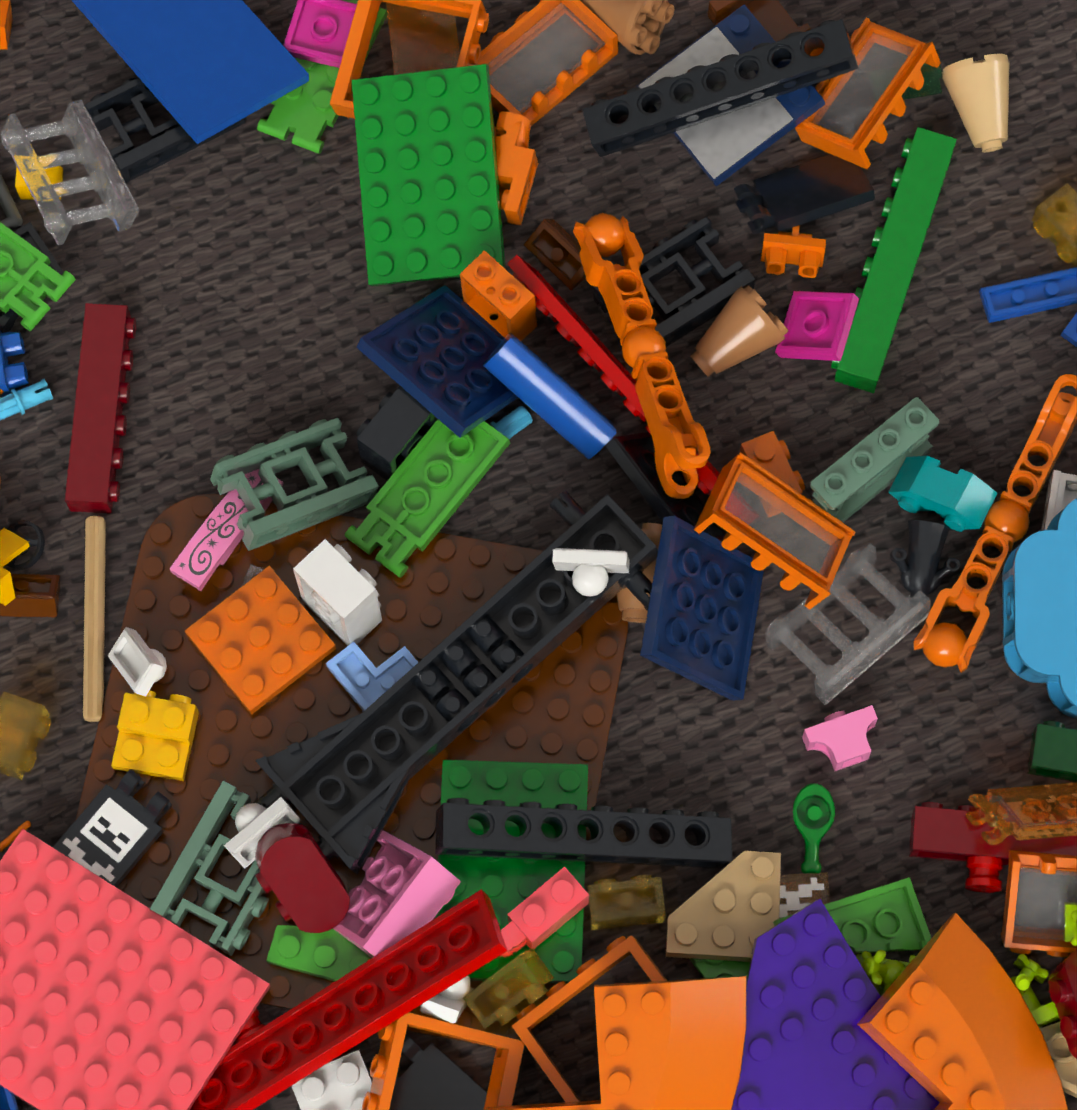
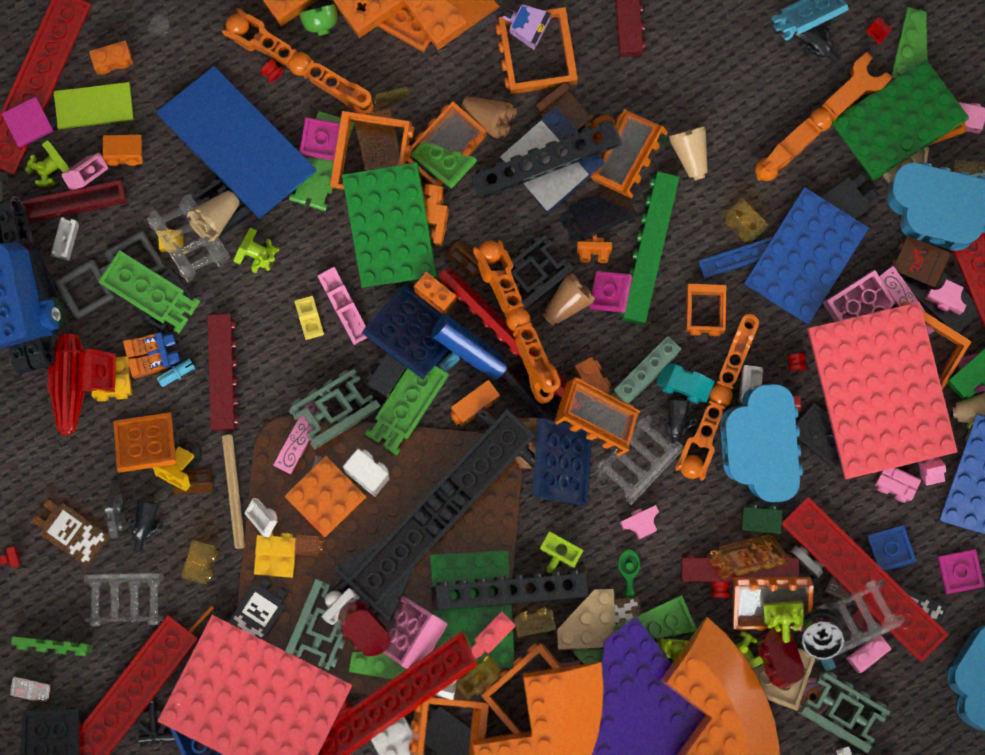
camera: 15 degrees left, 10 degrees up
light blue plate [326,642,419,711] -> none
white tile [552,548,630,597] -> none
none -> tan cone [187,191,240,241]
none -> lime piece [233,228,280,273]
none -> clear orange brick [294,535,324,557]
none -> light yellow slope [295,296,324,340]
none -> bright pink slope [317,266,367,345]
none -> bright green wing [410,141,477,189]
none -> orange window [450,380,500,427]
none -> lime piece [540,531,584,573]
none -> orange window [685,284,726,336]

